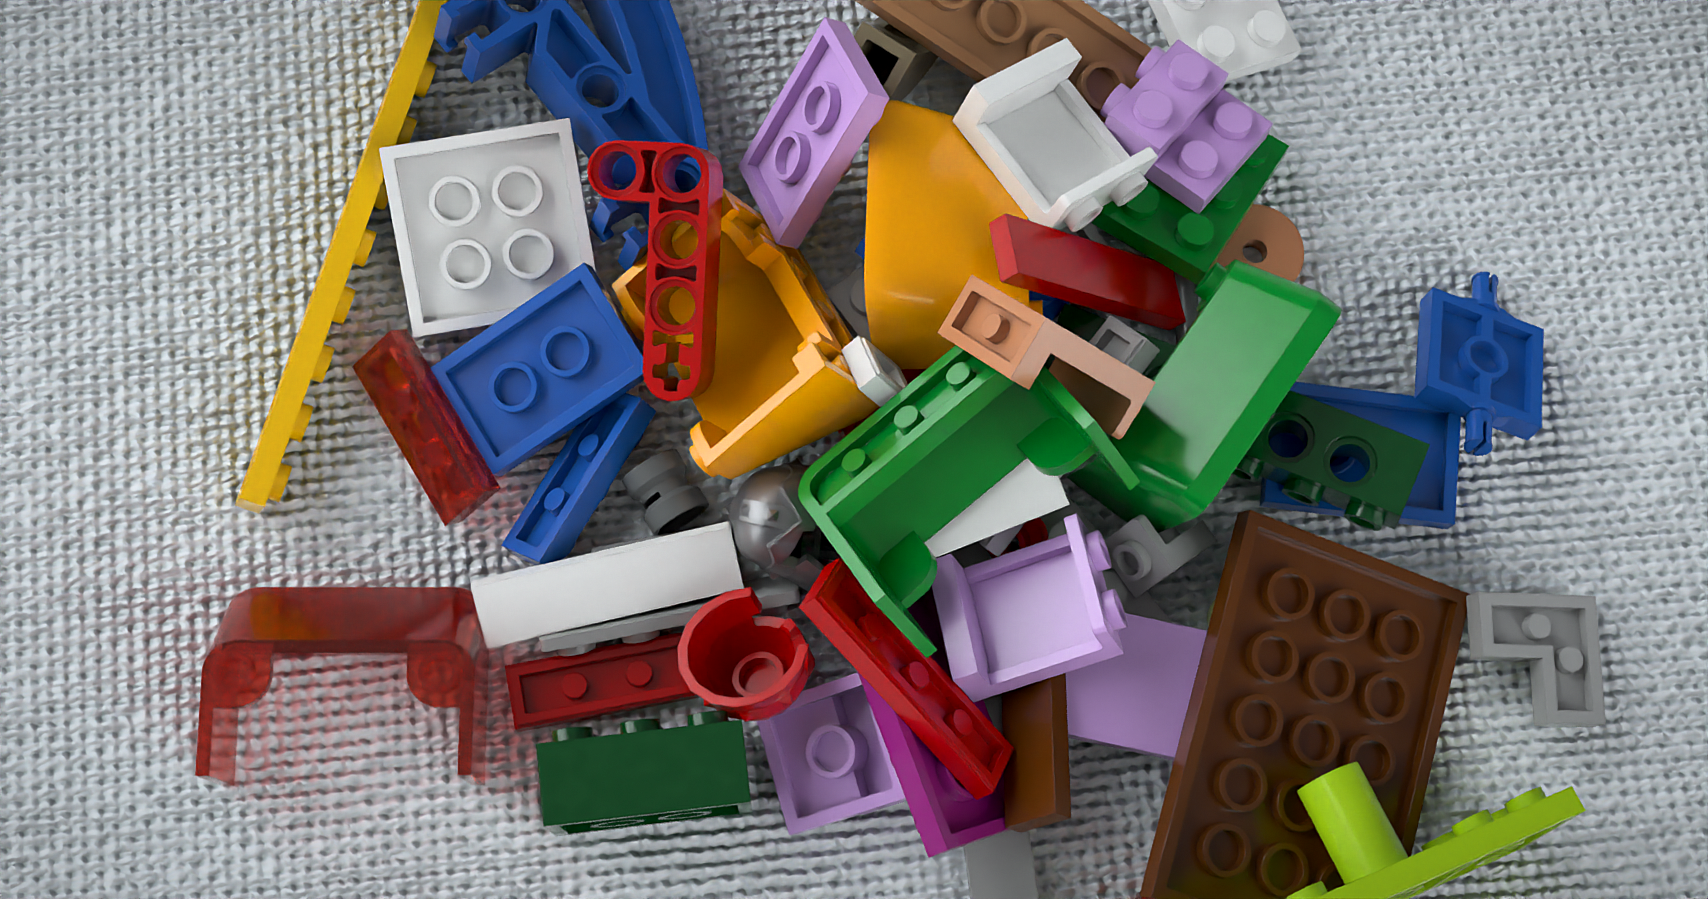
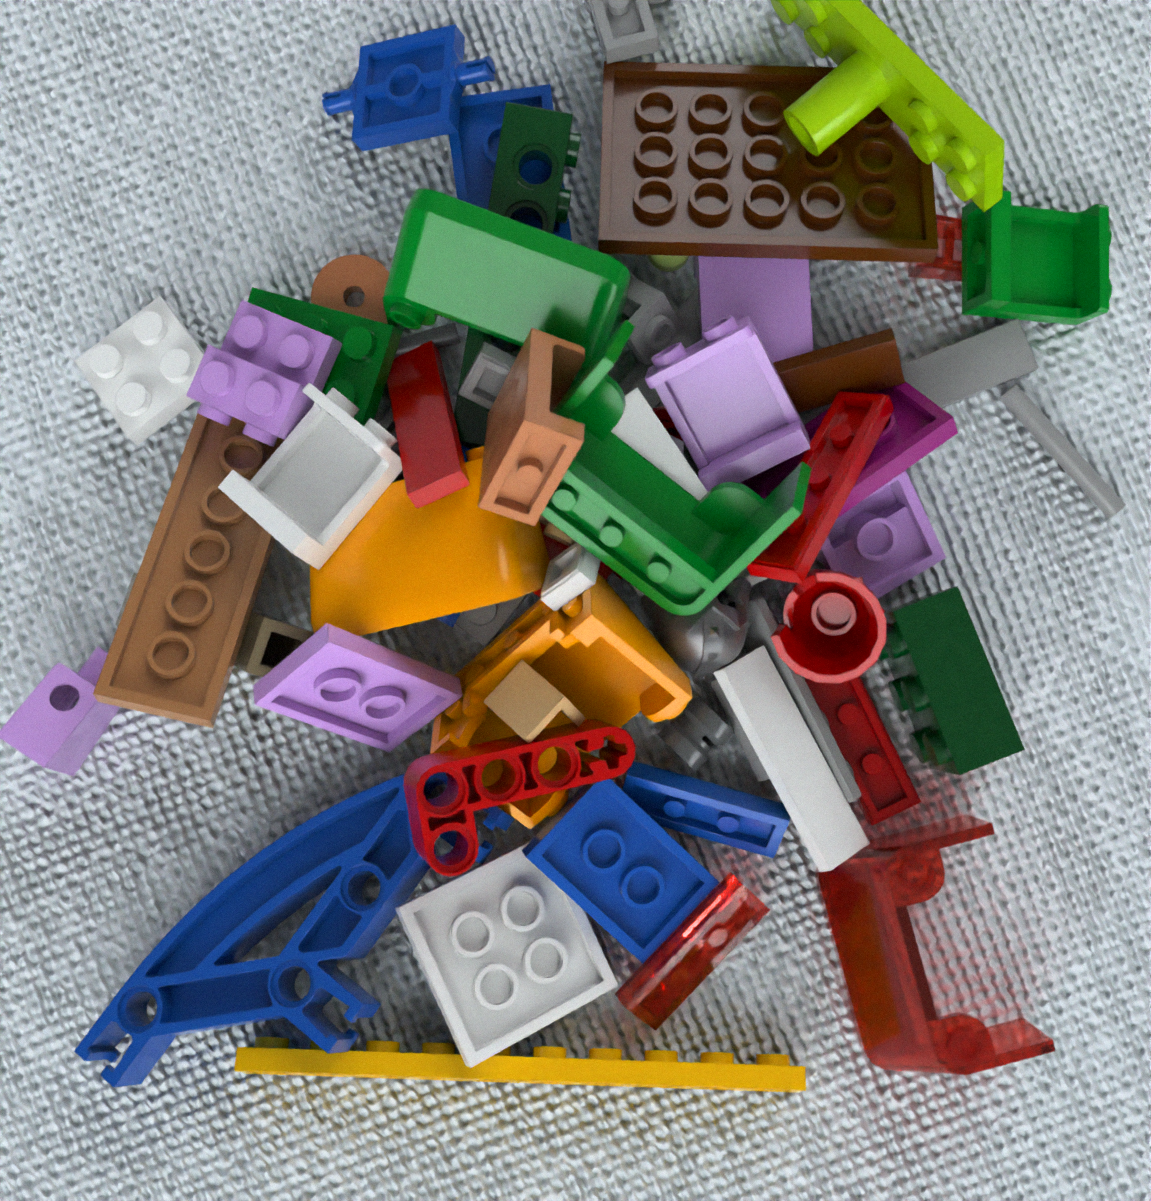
camera: 90 degrees left, 10 degrees up
none -> tan panel [483,660,586,742]

